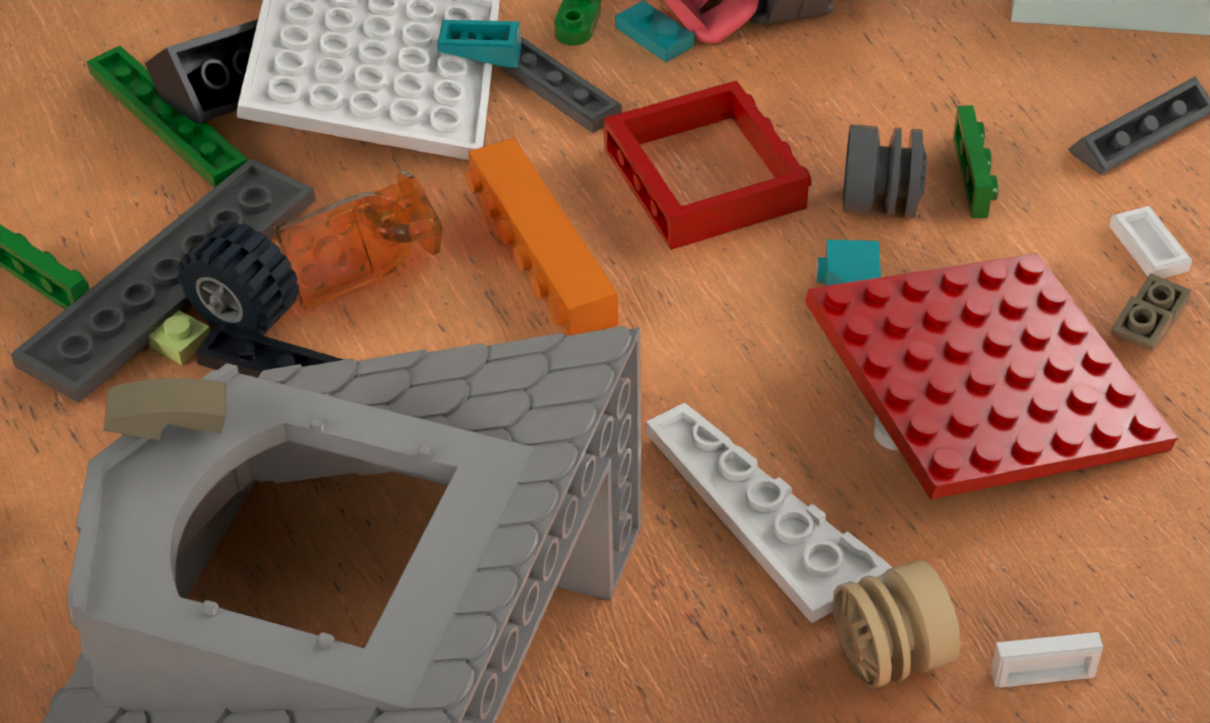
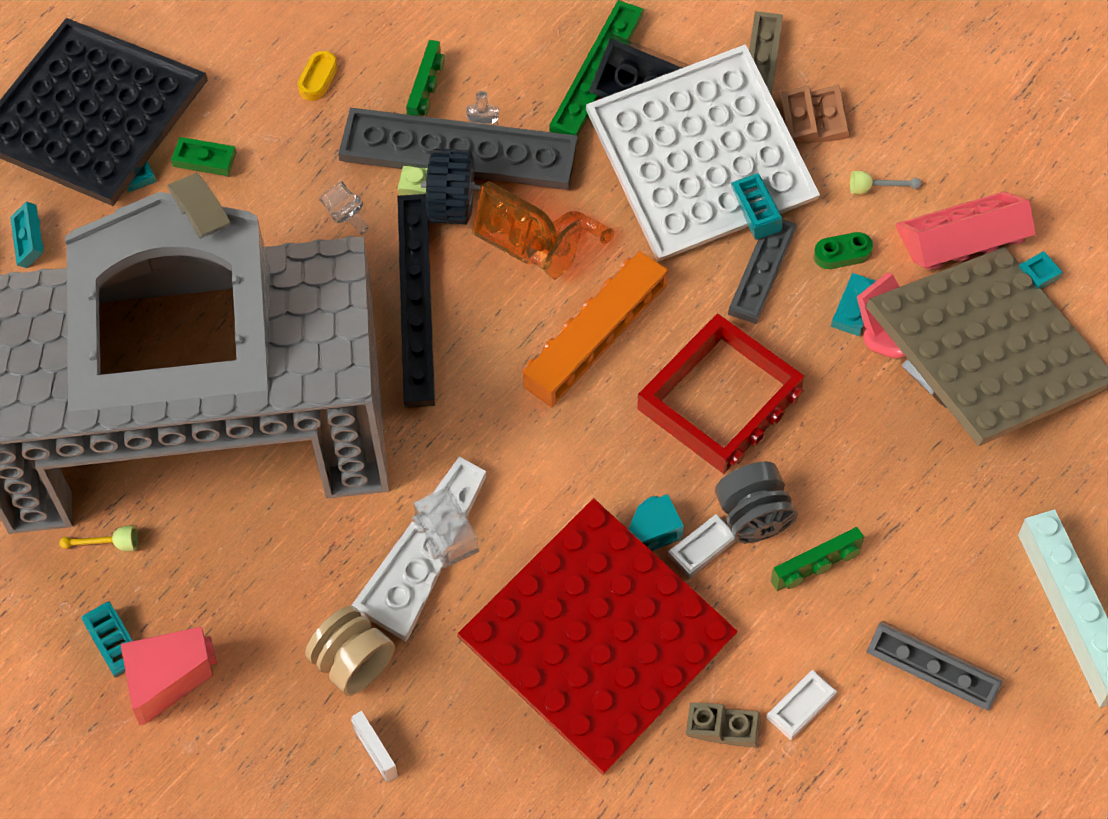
camera: 65 degrees right, 15 degrees up
none -> clear brick [412,486,479,568]
none -> clear piece [466,91,499,126]
none -> white tile [668,514,736,578]

